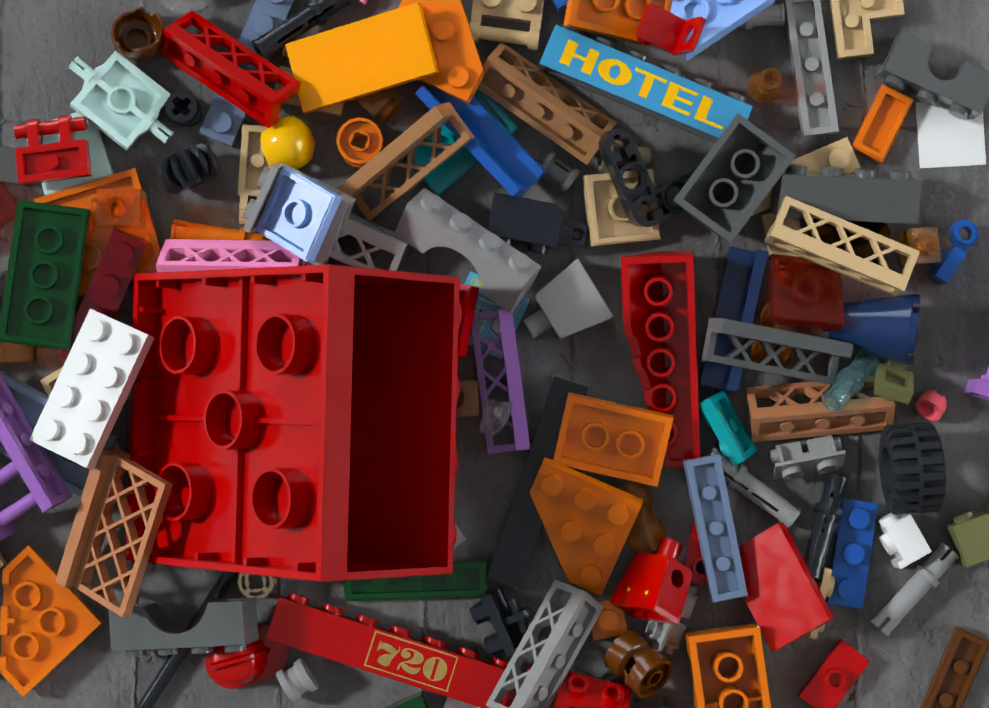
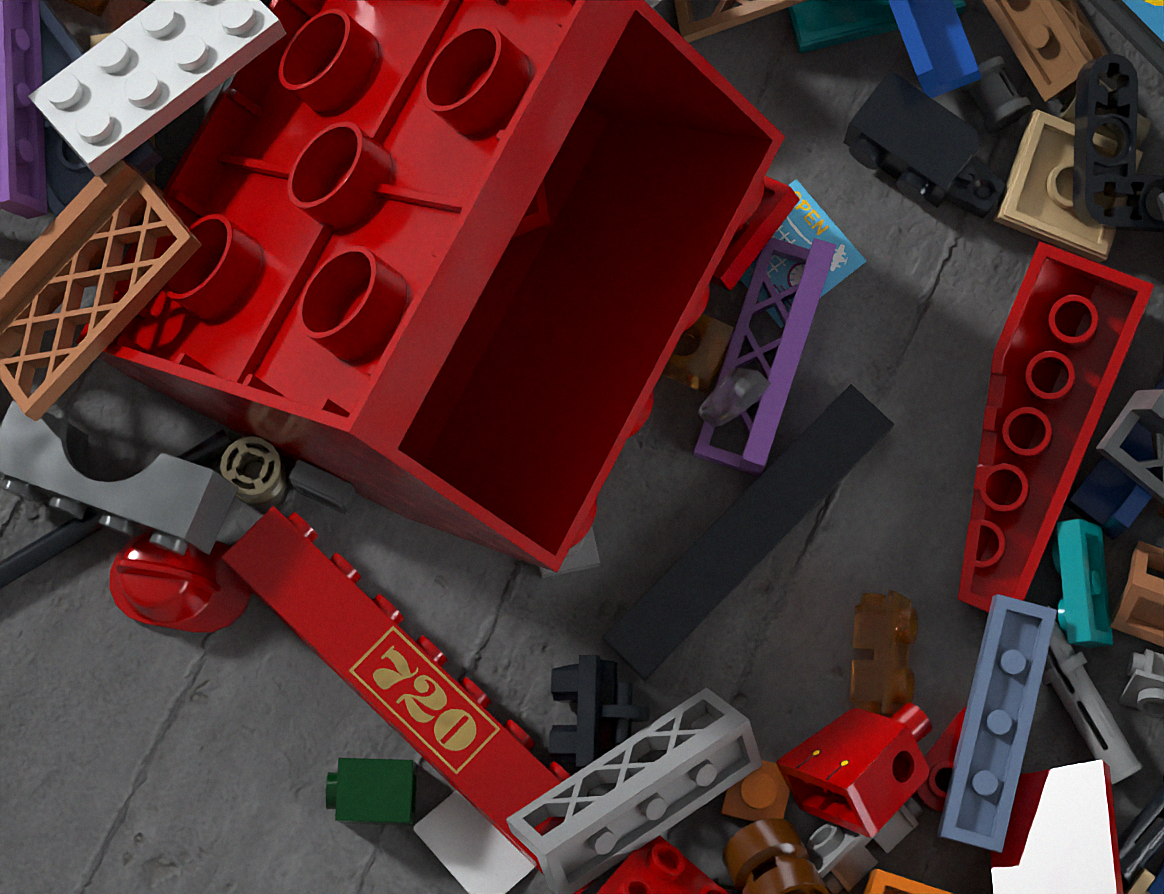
camera: 30 degrees right, 10 degrees down
light grey wheel [276,658,319,703] -> none
dark green tile [344,560,487,601] -> none
light grey arch [394,188,542,313] -> none
light grey torso [523,259,614,340] -> none
orange plate [529,457,643,596] -> none
orange plate [553,392,674,487] -> none

